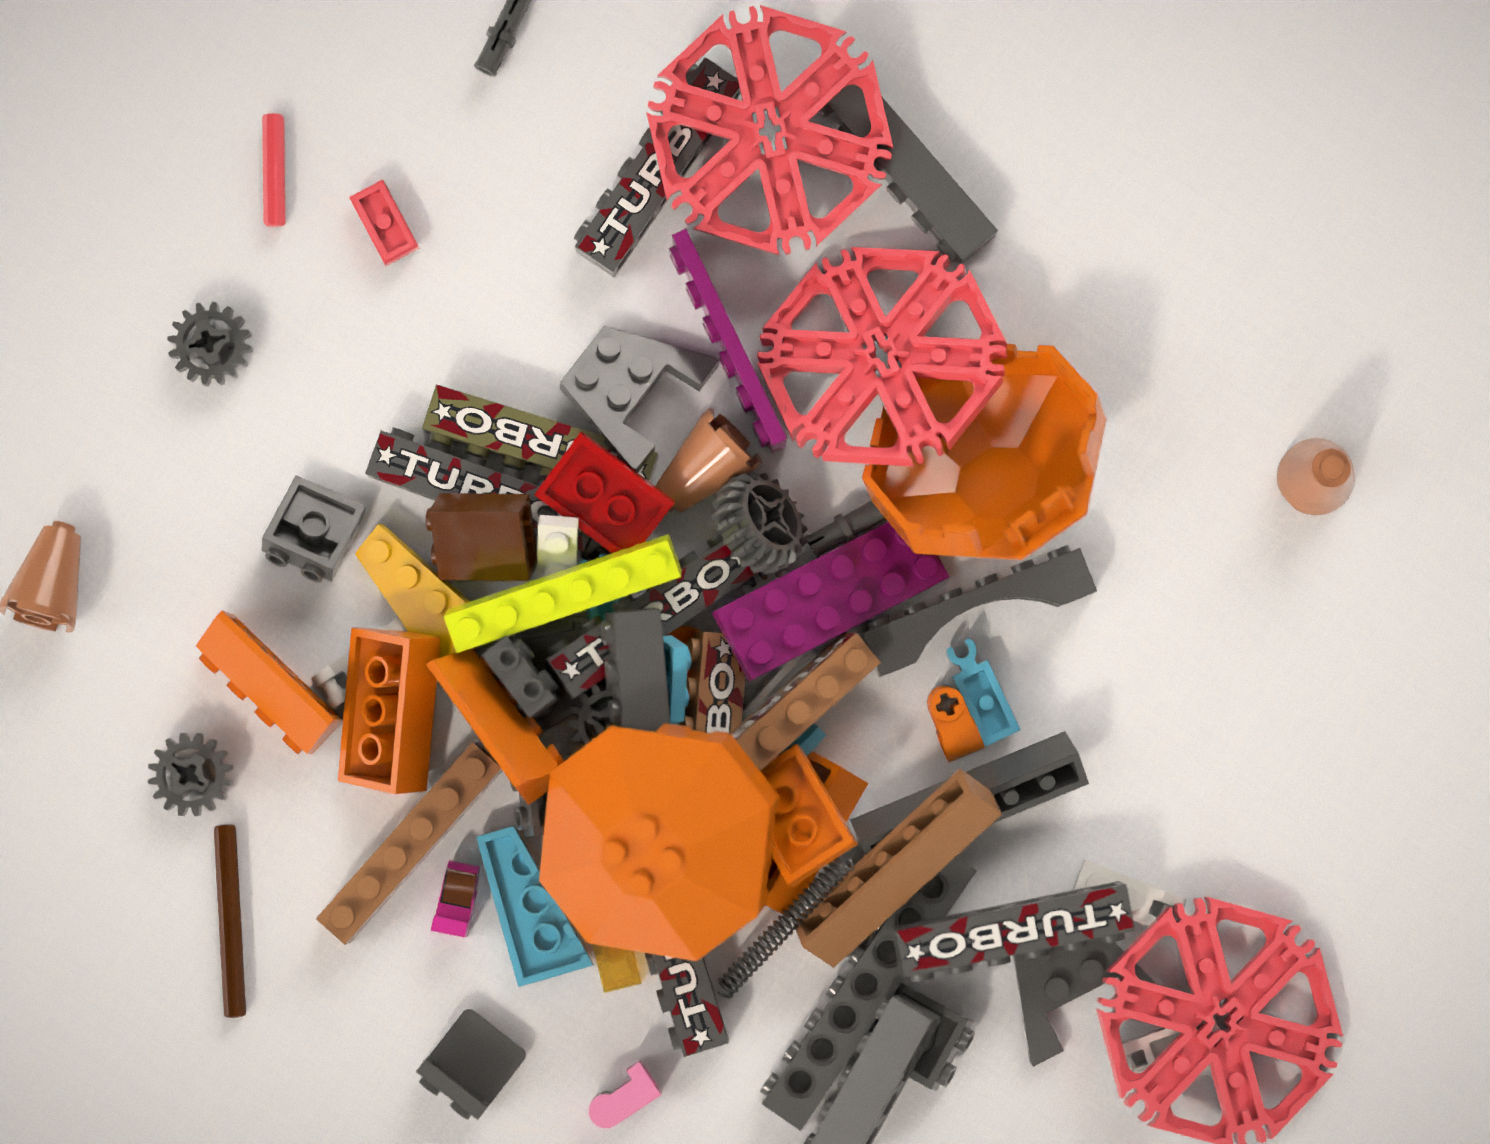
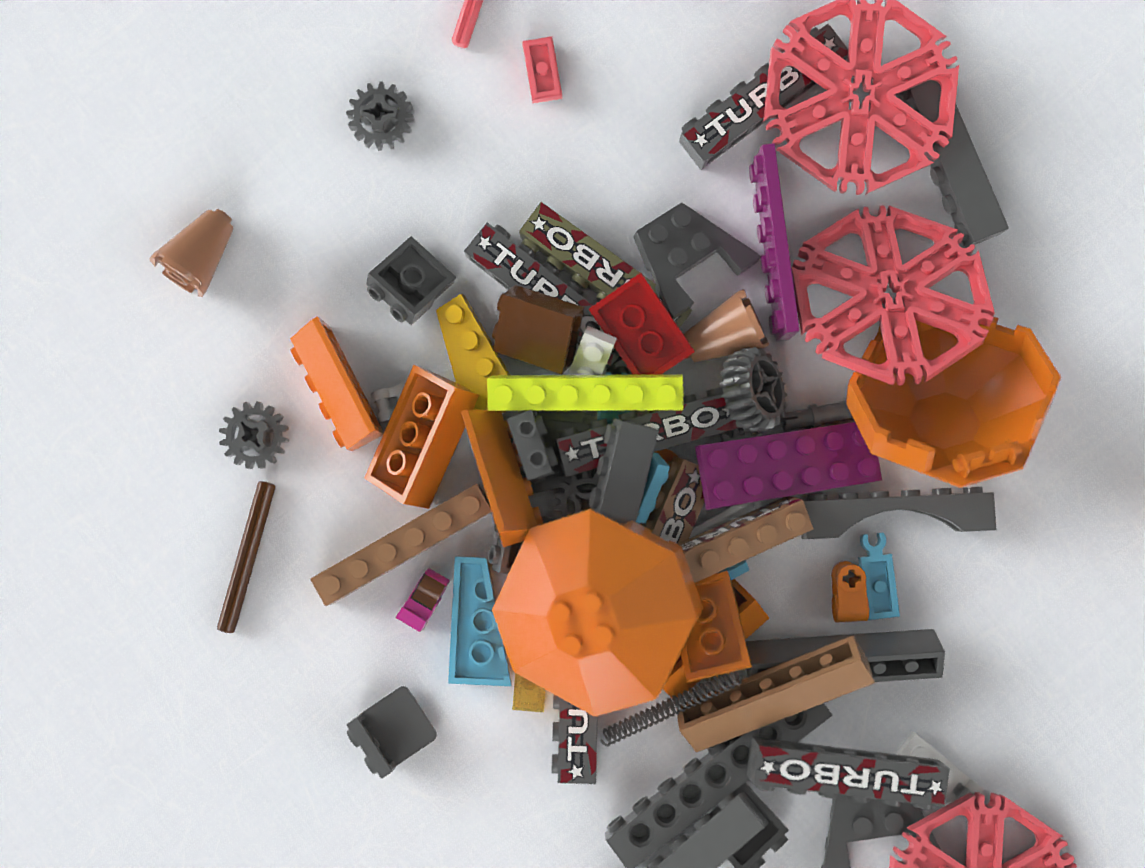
camera: 15 degrees right, 0 degrees up
bright pink leg [589,1060,662,1128] -> none

